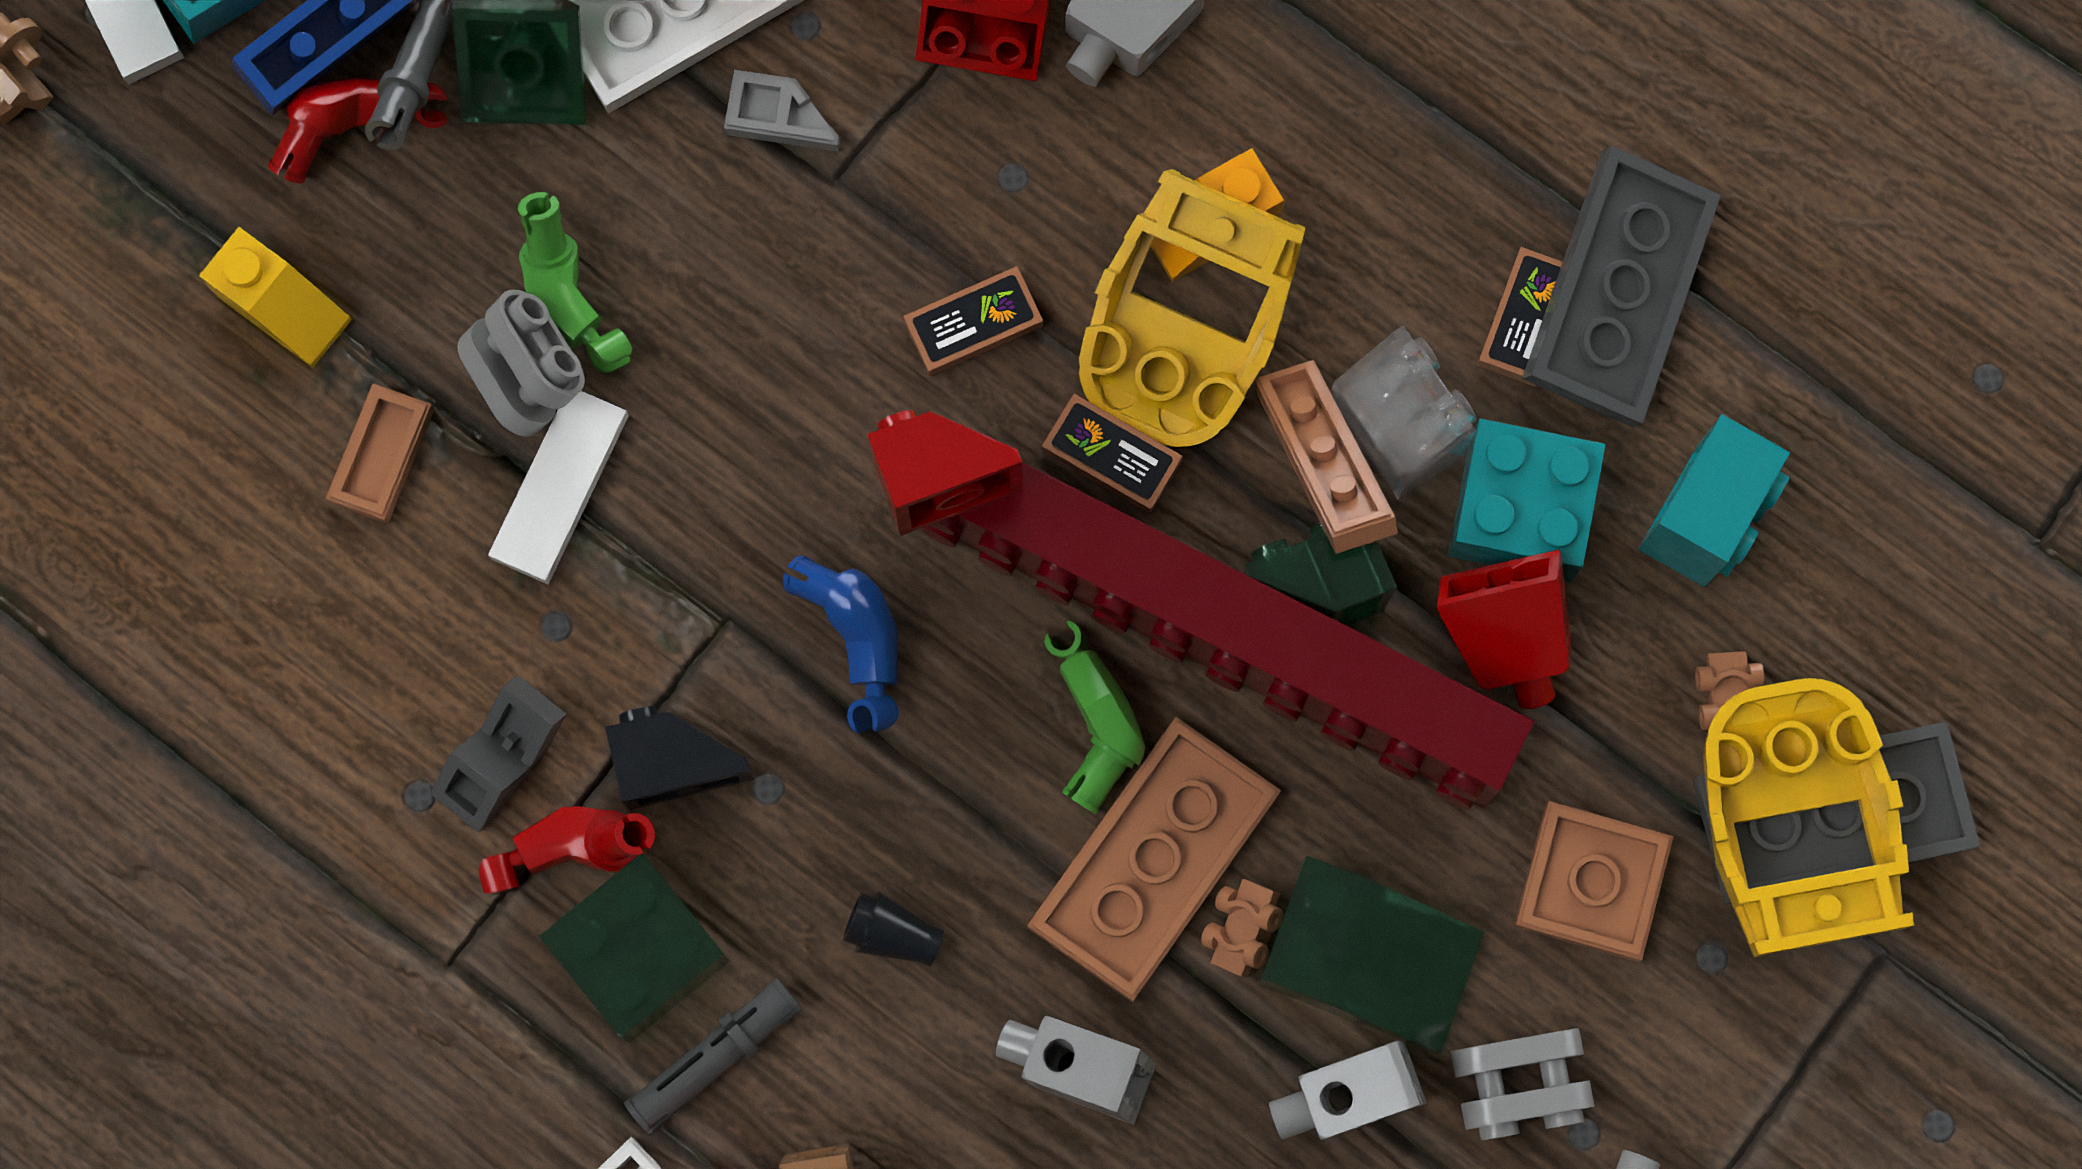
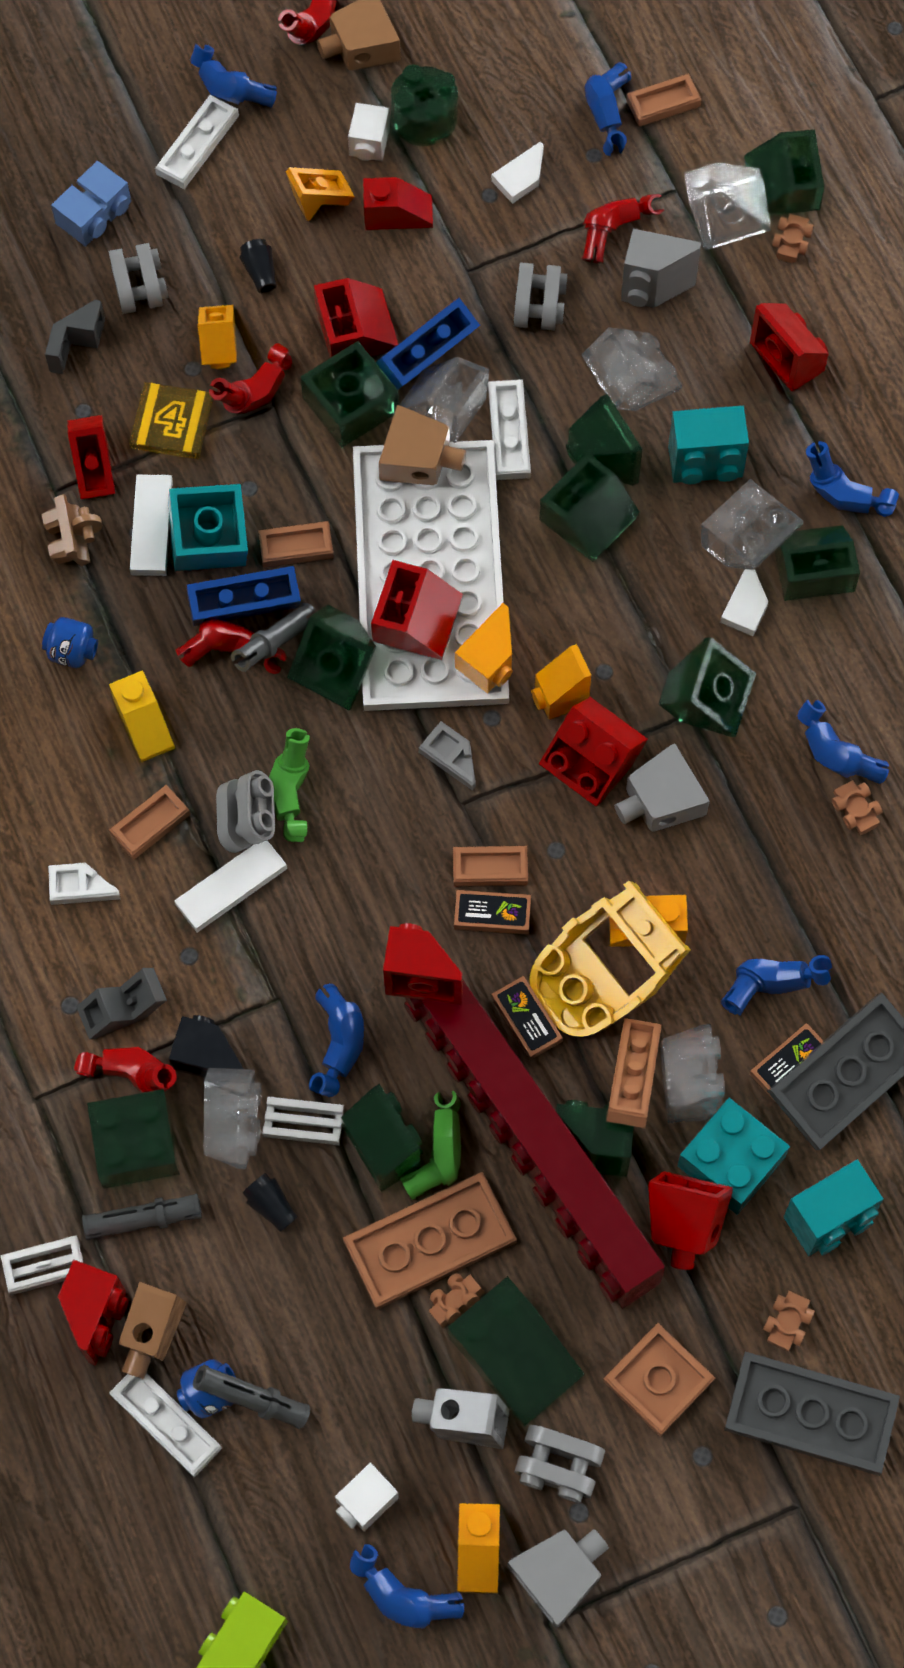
camera: 30 degrees right, 10 degrees down
light grey torso [996,1016,1157,1125] -> none
yellow slope [1703,678,1914,958] -> none
none -> blue head [42,617,99,668]
none -> white tile [48,863,120,905]
none -> clear slope [204,1068,262,1169]
none -> white tile [262,1097,344,1145]
none -> clear green slope [341,1084,423,1191]
none -> nougat tile [453,846,528,886]
none -> blue arm [721,955,832,1015]

